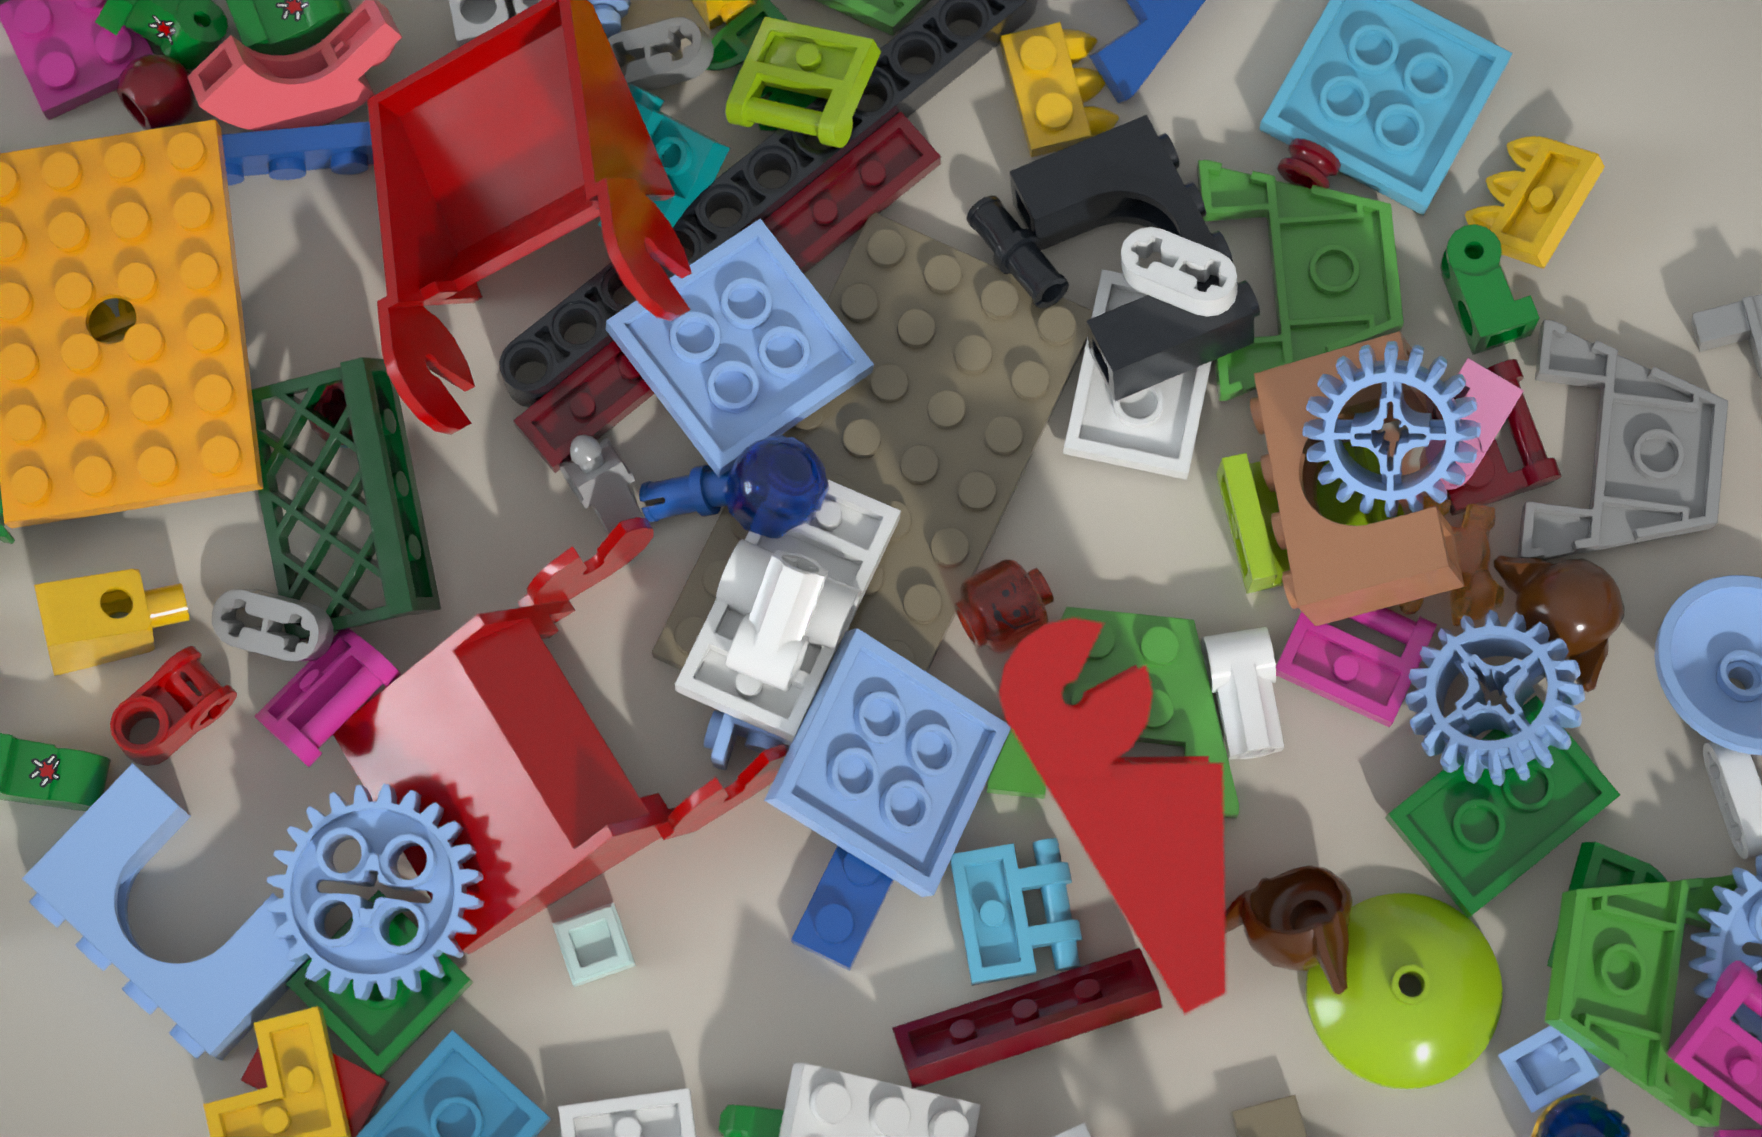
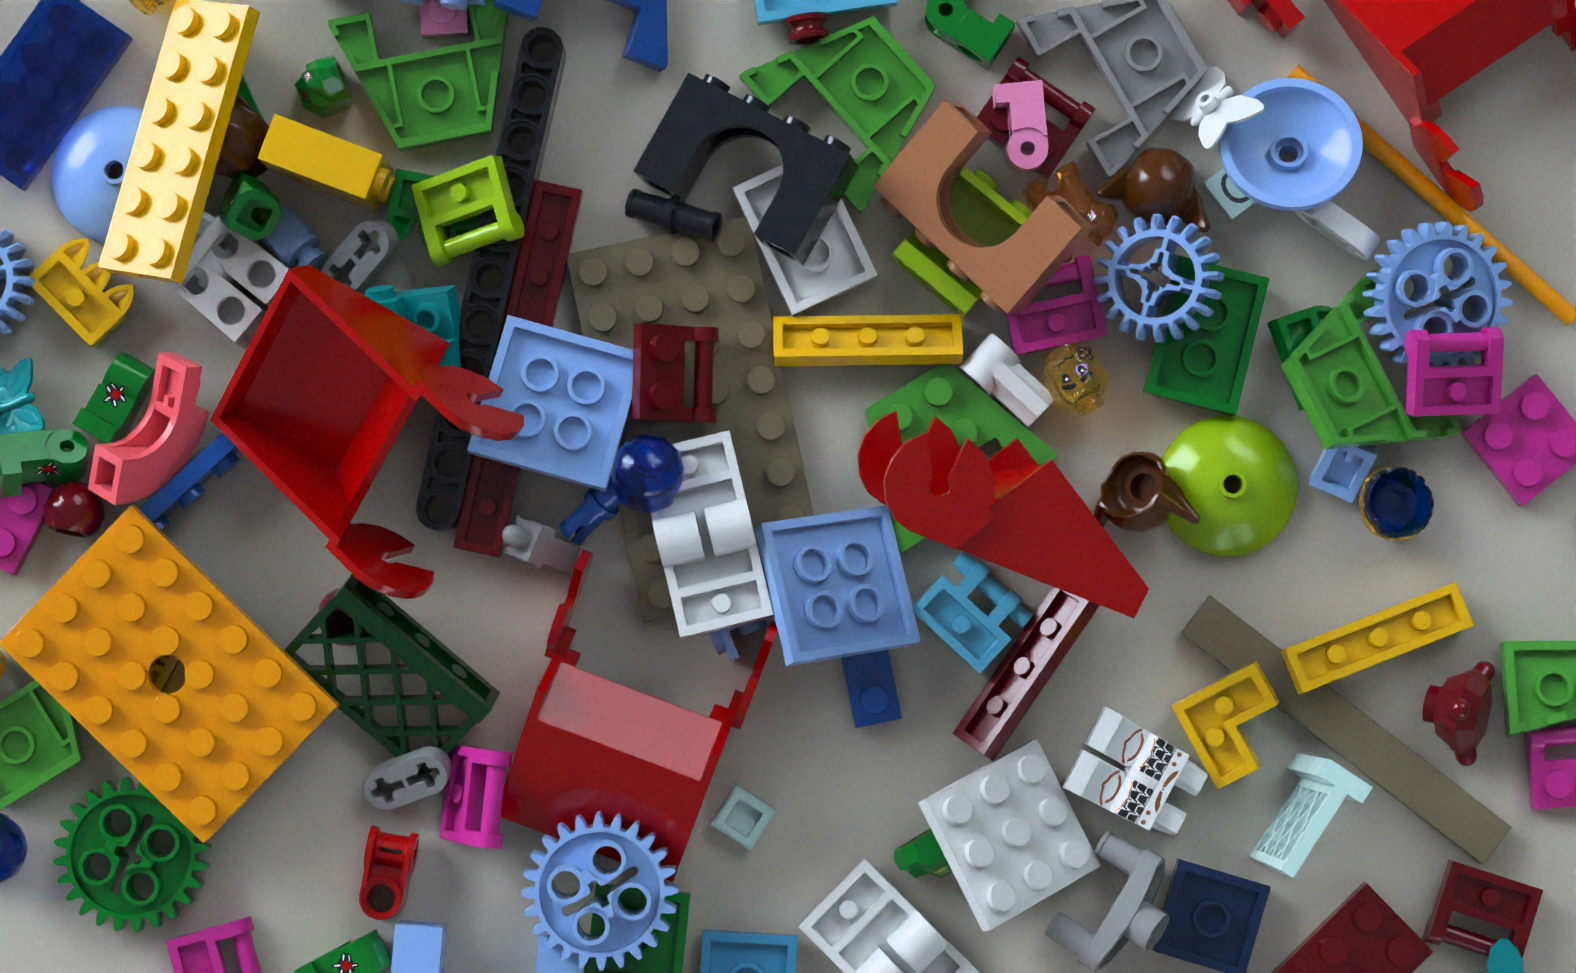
camera: 45 degrees left, 10 degrees up
yellow torso [34,569,190,676] -> none
white piece [726,550,829,692] -> none
clear red head [954,558,1054,654] -> none
yellow plate [1000,22,1119,158] -> none
white beam [1121,227,1237,317] -> none
light blue gear [1303,341,1481,518] -> none
none -> dark red plate [632,323,719,424]
none -> yellow plate [773,314,963,367]
none -> clear yellow head [1040,342,1111,416]
none -> white piece [1168,66,1265,150]
none -> light aqua tile [1202,167,1255,222]

